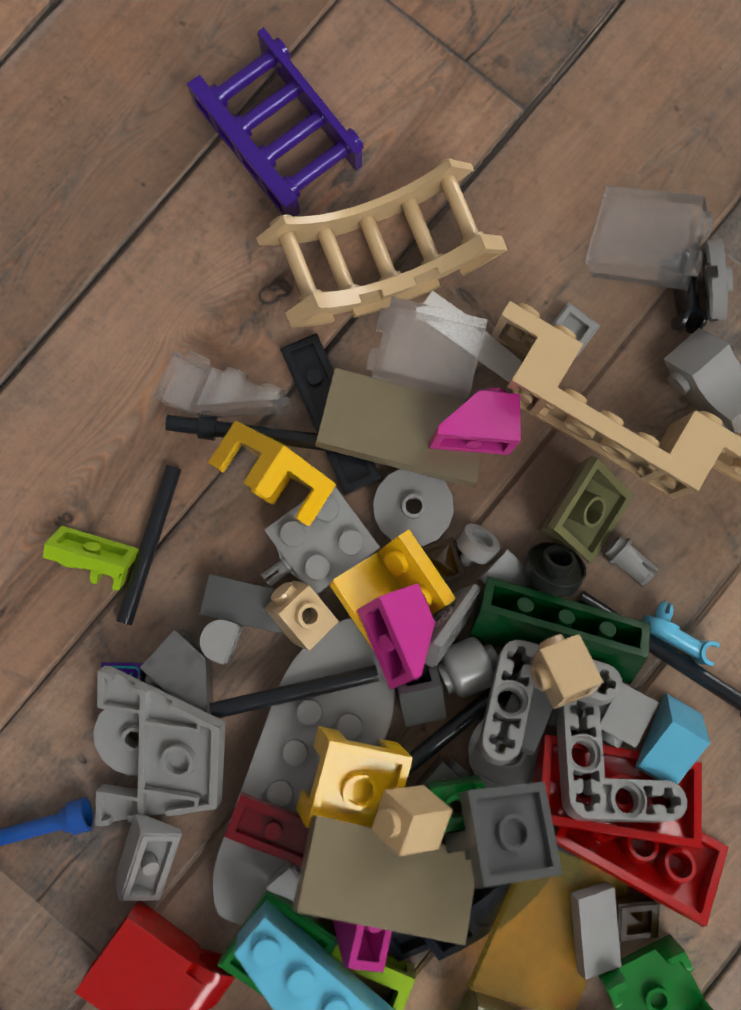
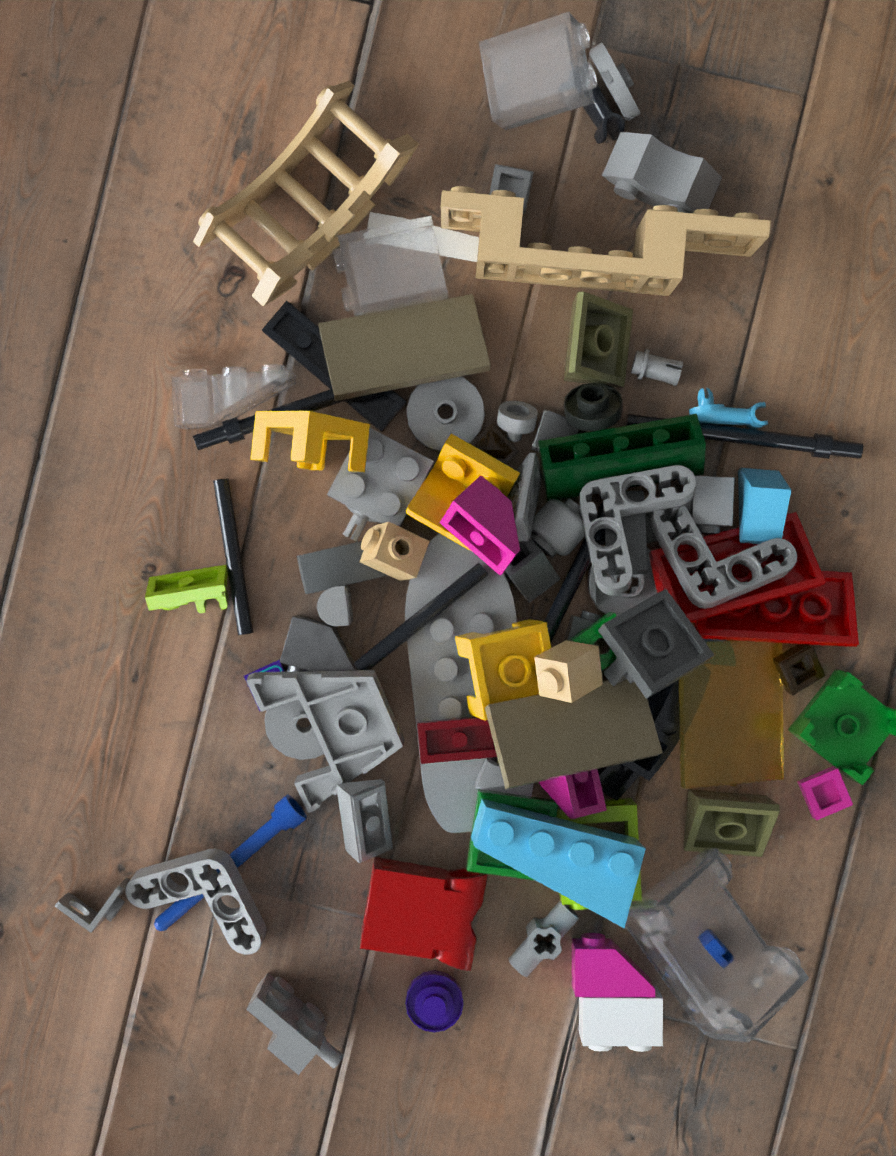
camera: 20 degrees left, 5 degrees up
dark purple fence [187,27,364,217] -> none
dark pink slope [429,388,521,455] -> none
tan brick [531,634,604,709] -> none
light grey tile [570,881,621,980] -> none

